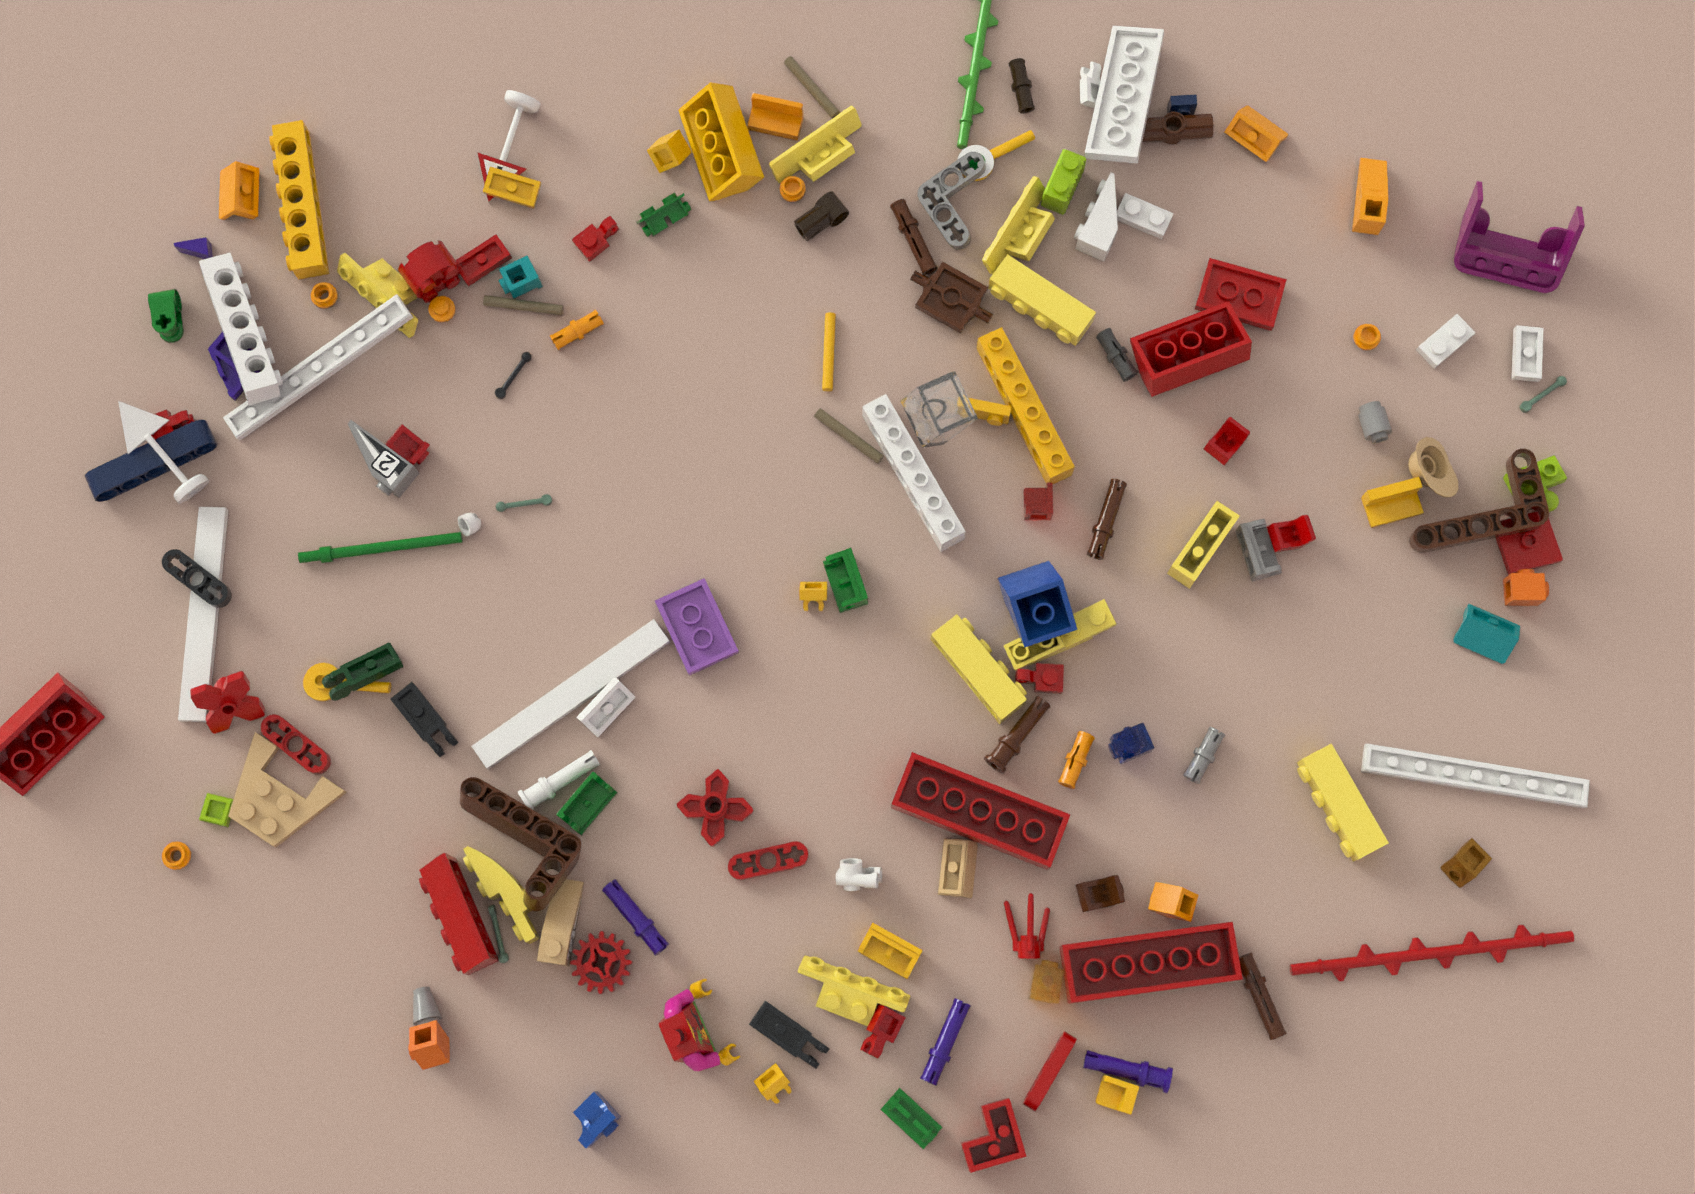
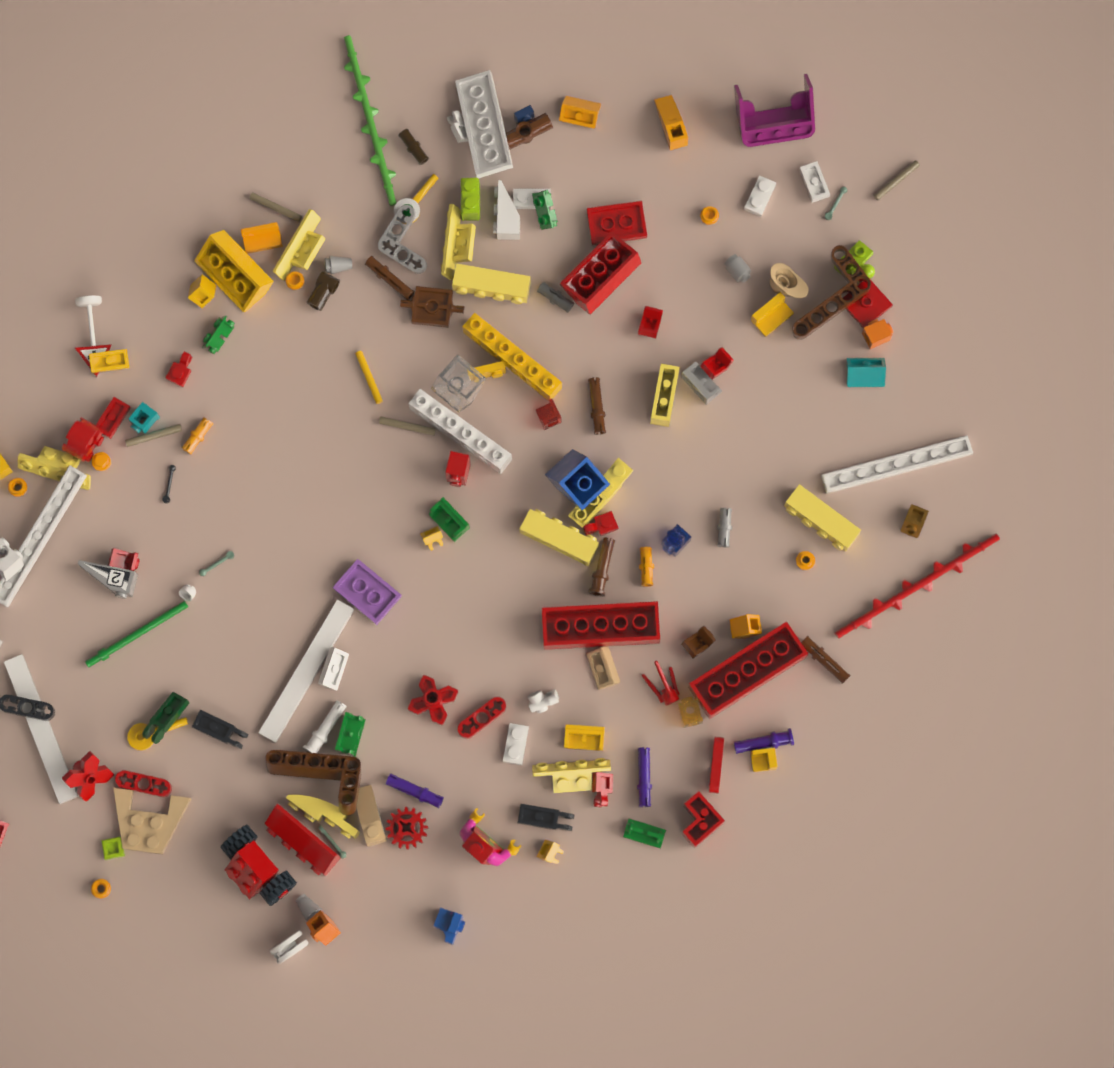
camera: 25 degrees left, 0 degrees up
none -> brick [220,824,297,906]
none -> white head [270,930,309,964]
none -> light grey cone [325,256,352,274]
none -> red brick [445,451,471,487]
none -> white plate [503,723,529,765]
none -> green hinge [532,189,558,230]
none -> light orange plate [796,551,815,570]
none -> dark tan bar [873,160,920,200]

